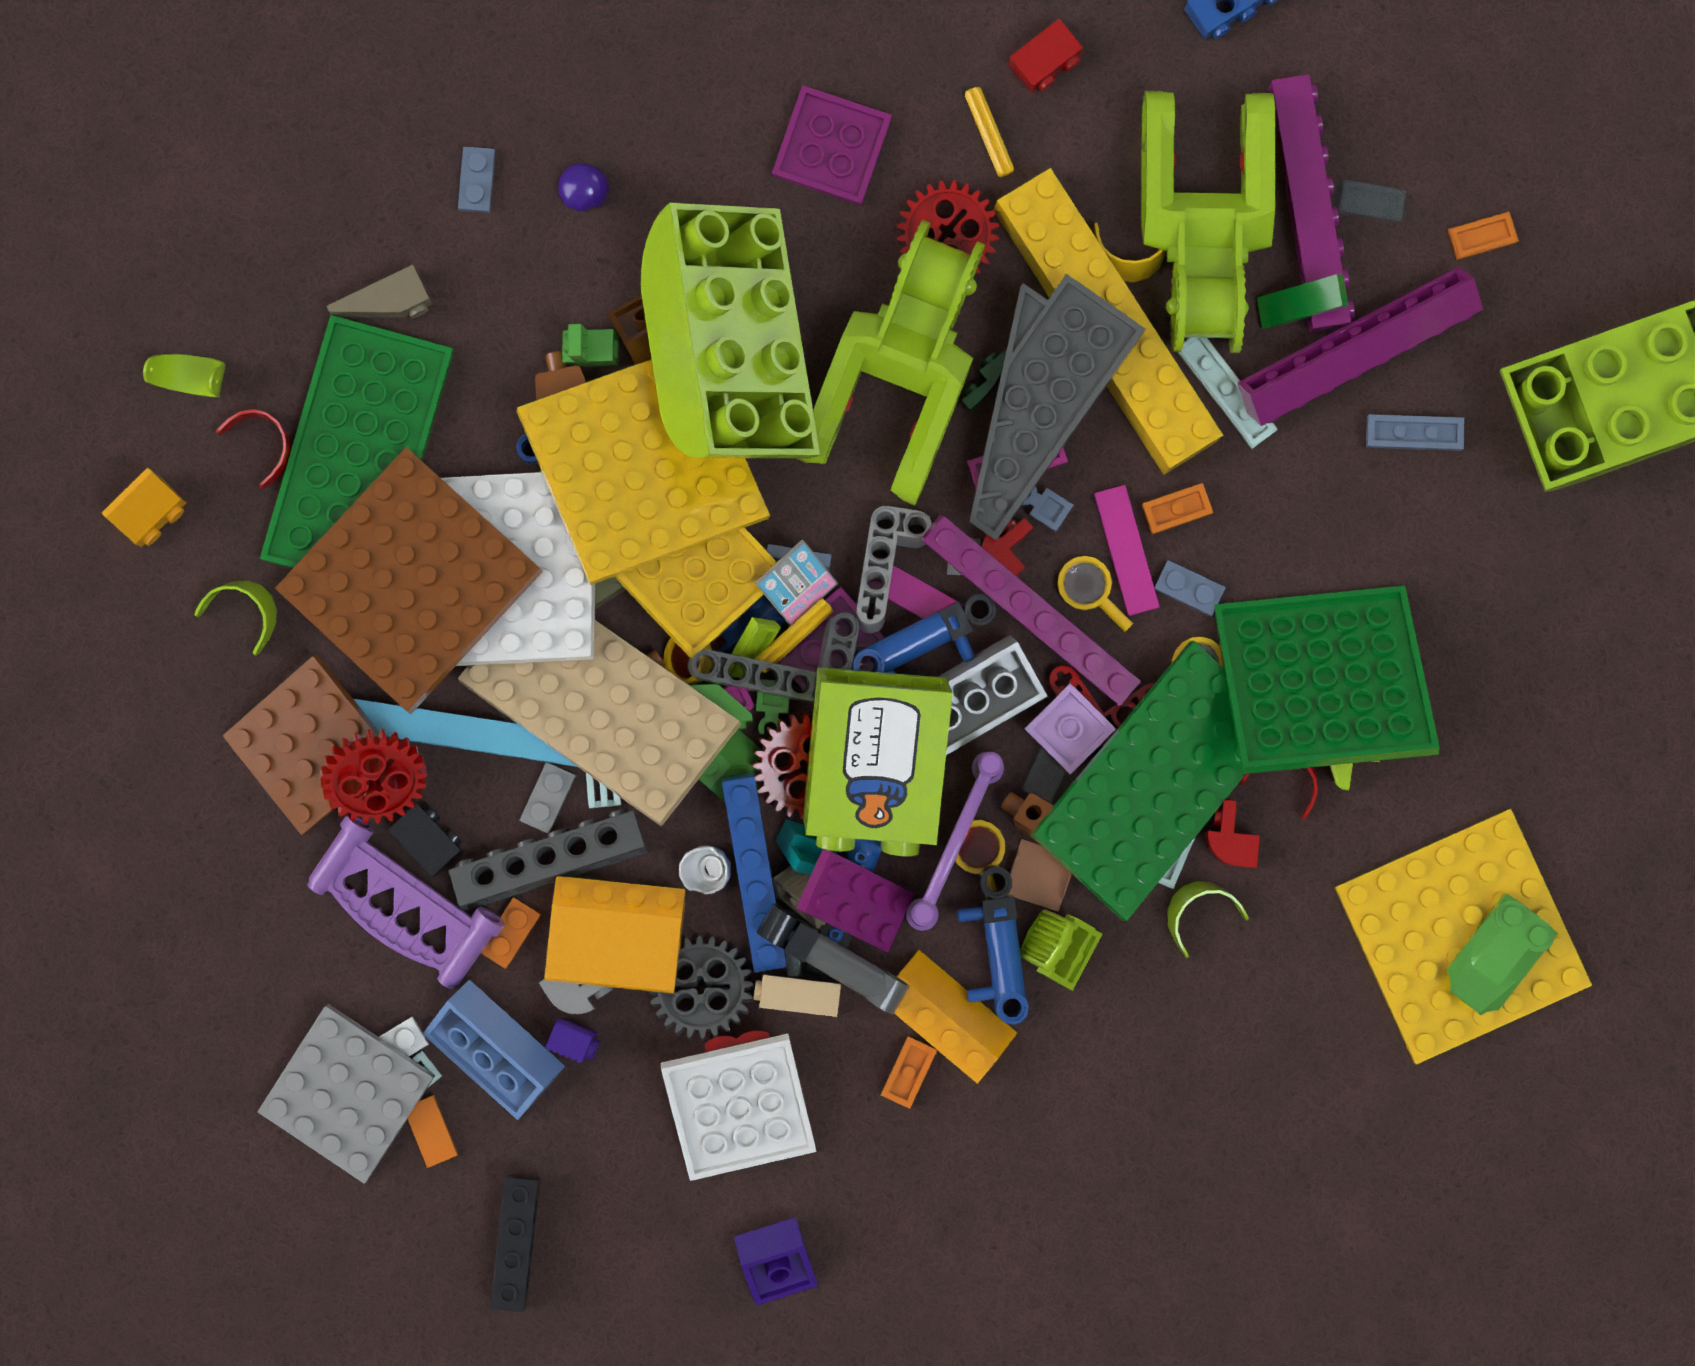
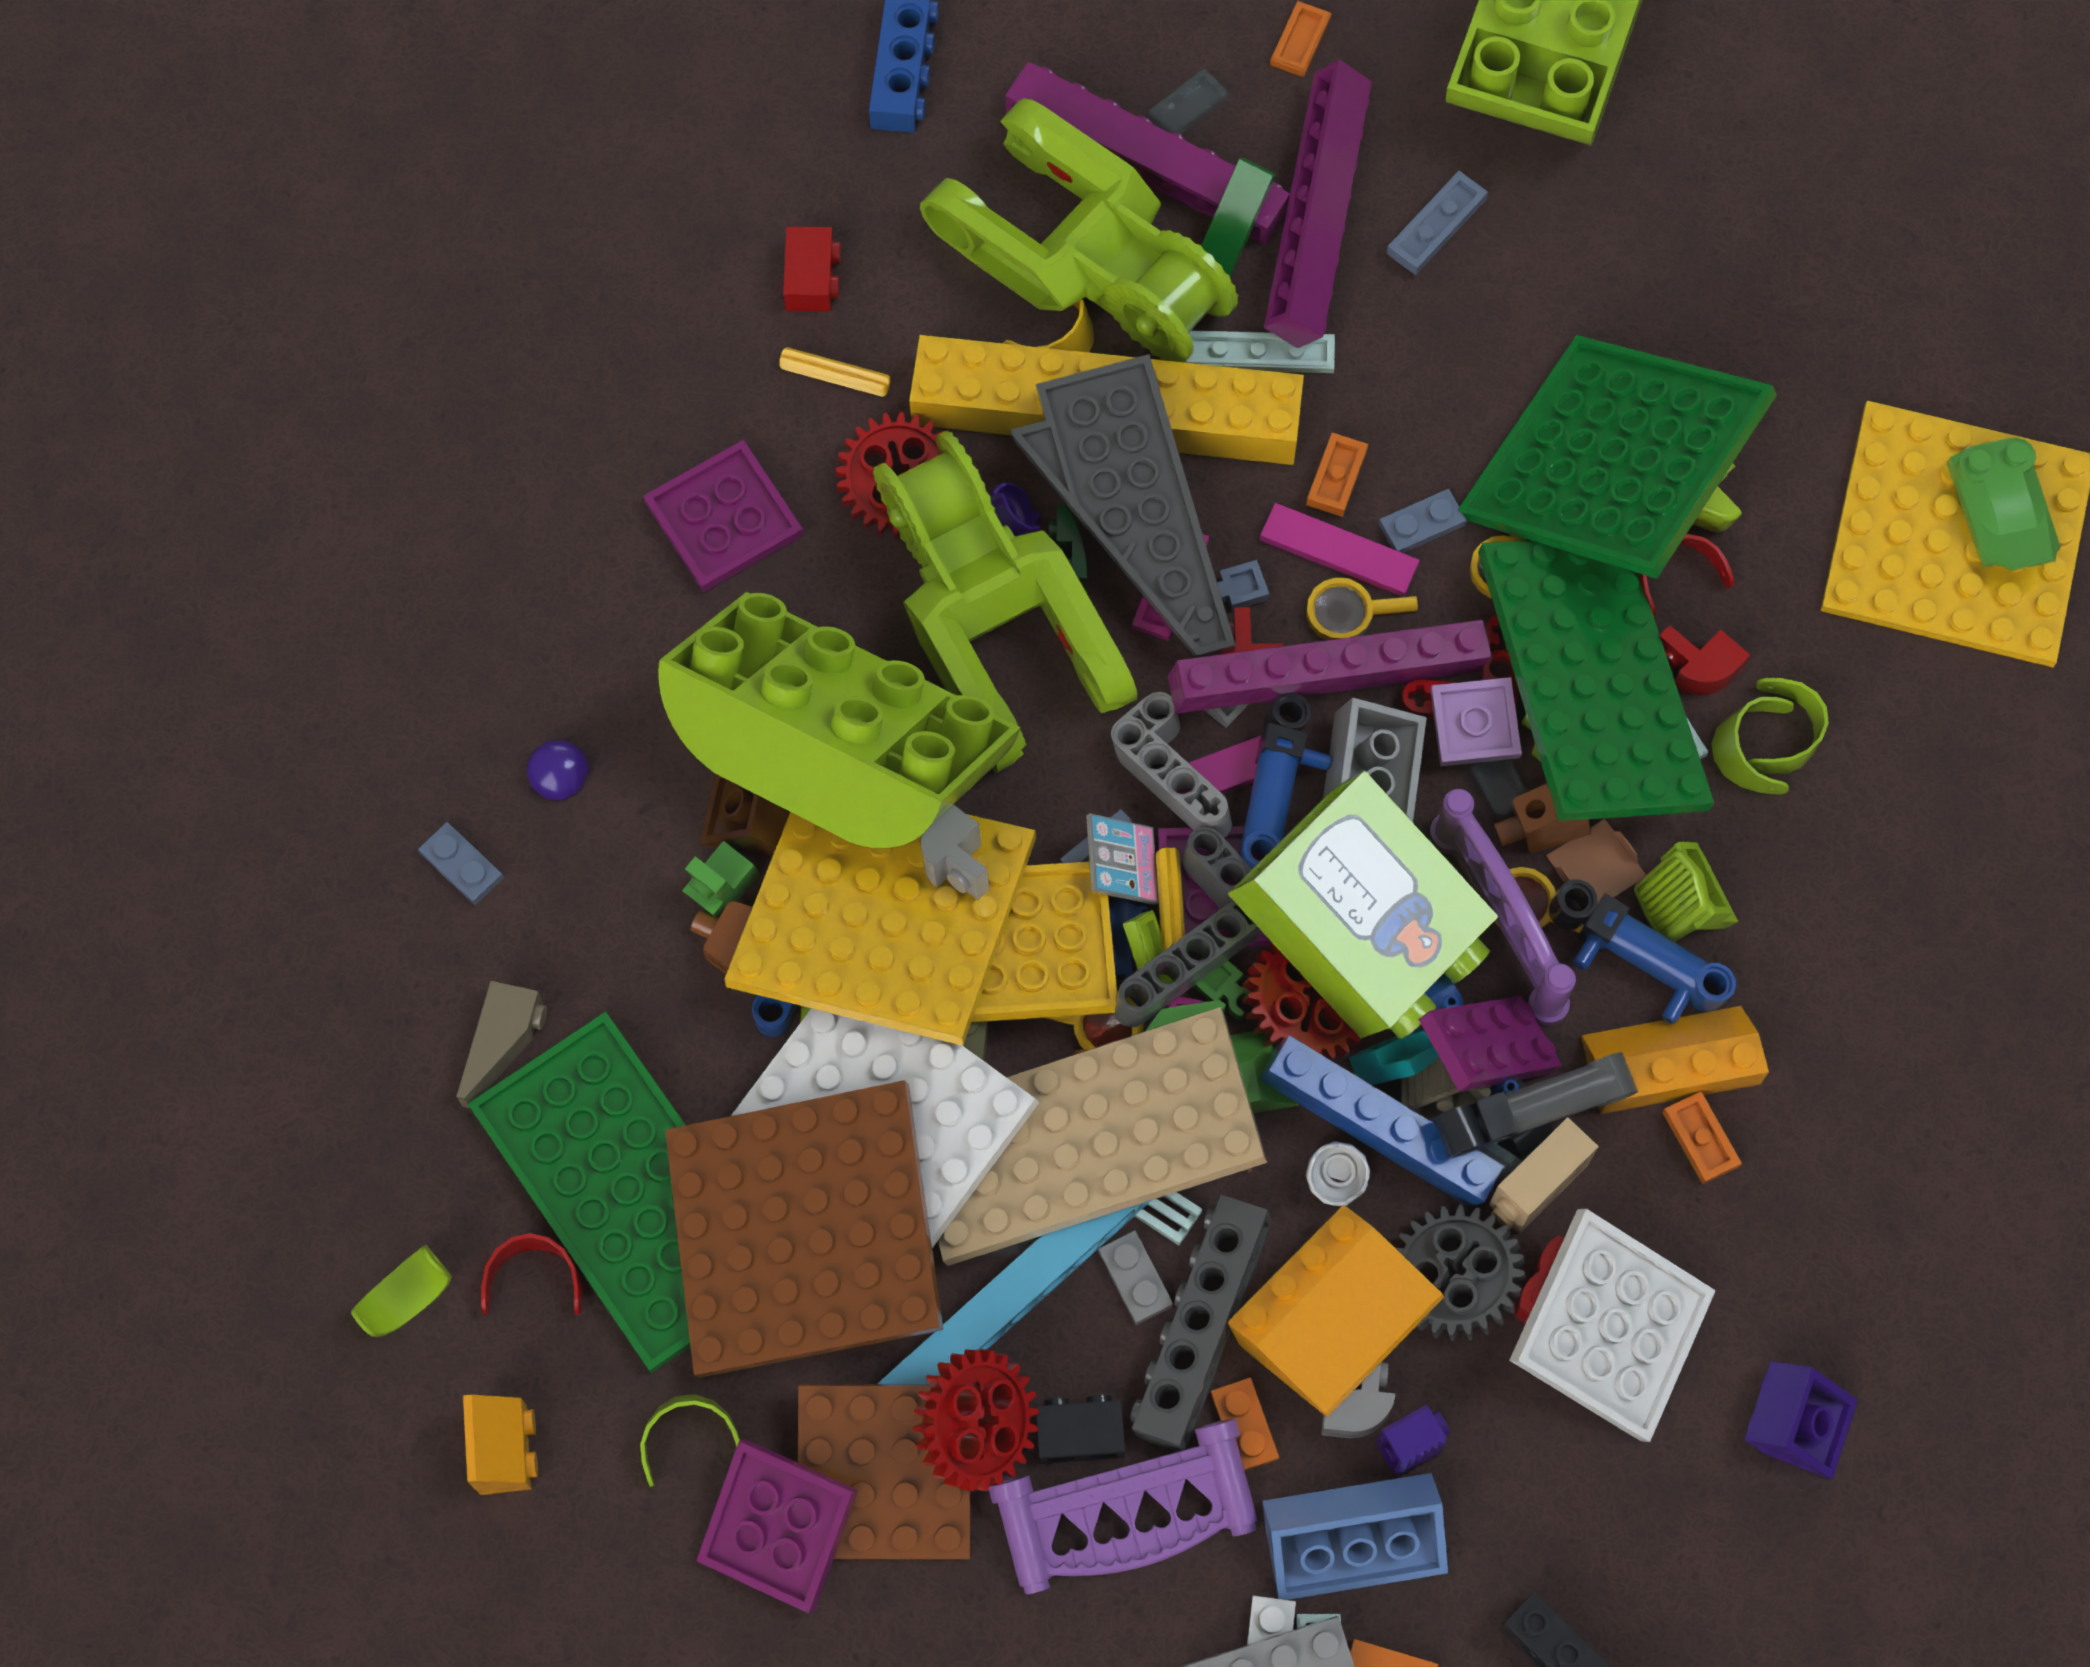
camera: 50 degrees left, 15 degrees down
none -> magenta plate [696,1439,858,1613]
none -> light grey brick [921,805,989,900]
none -> dark purple hair [989,482,1041,536]
none -> lime piece [1747,678,1829,774]

